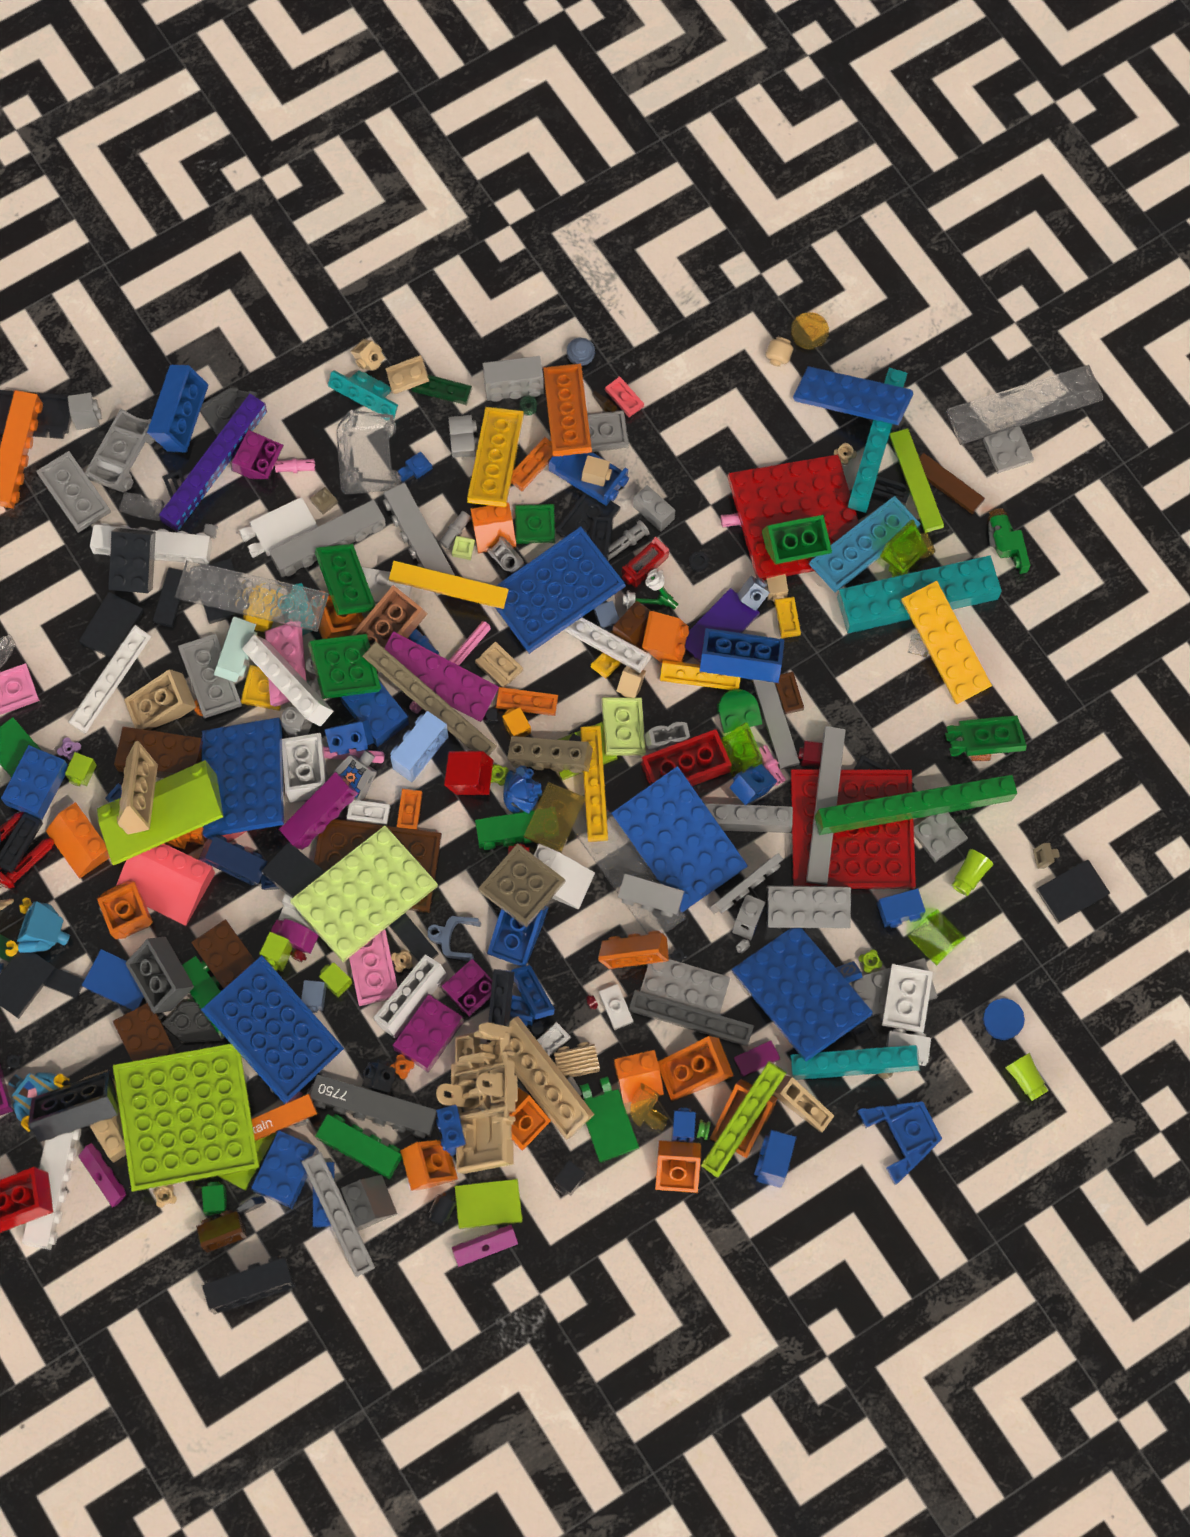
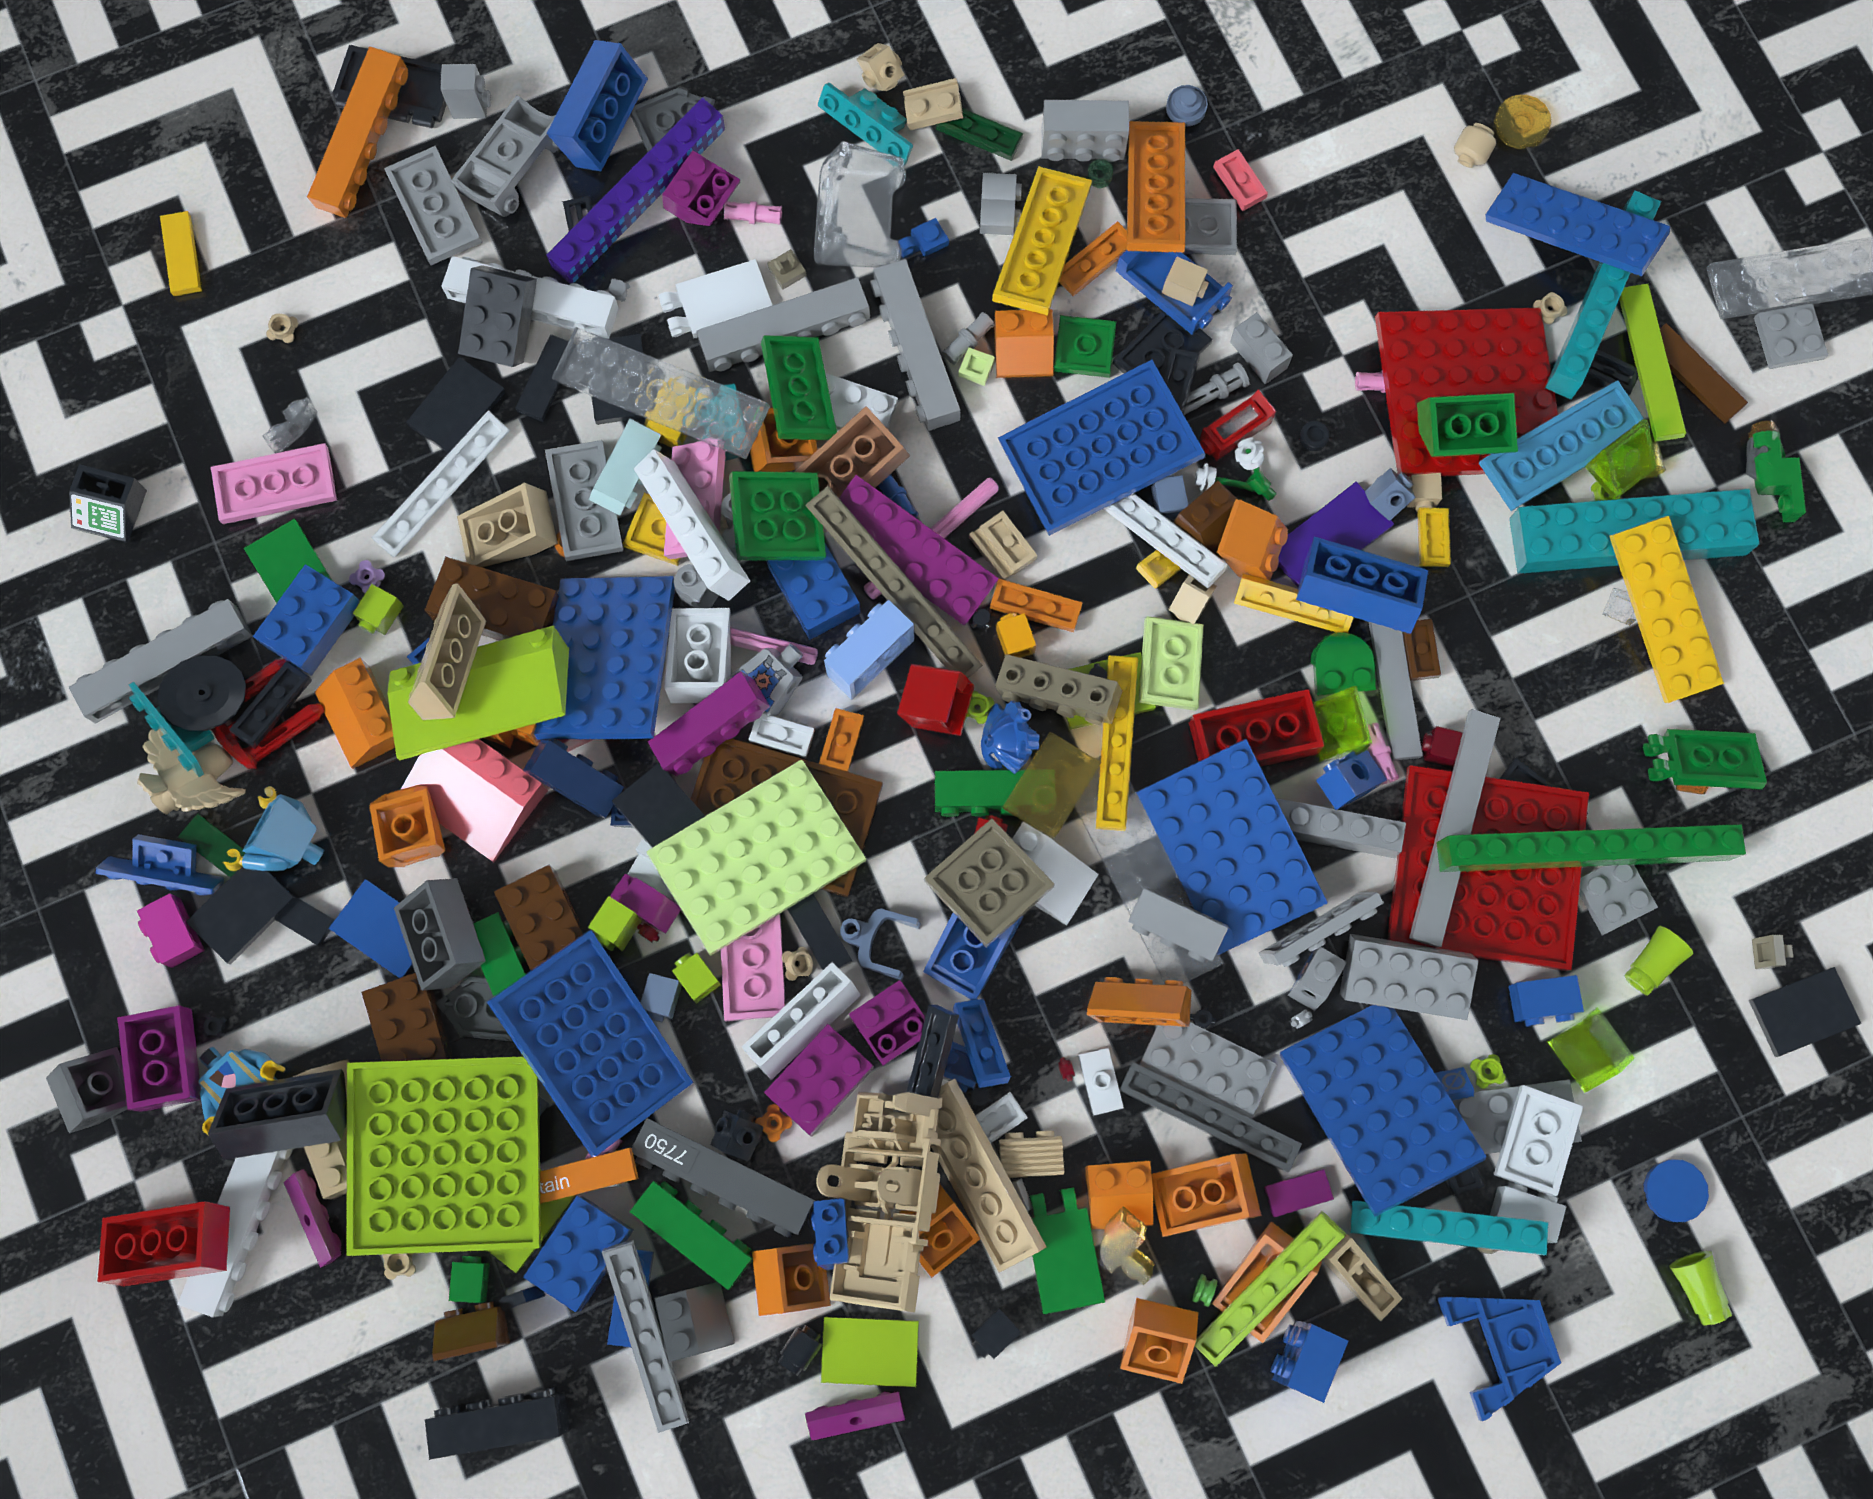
camera: 10 degrees right, 5 degrees up
clear slope [119,492,165,521] -> none
blue brick [325,719,374,755] -> none
yellow tile [389,561,509,609] -> none
light grey piece [487,536,524,573] -> none
dark brown bar [592,391,617,413] -> none
light grey brick [644,722,690,750] -> none
blue brick [672,1108,696,1143] -> none

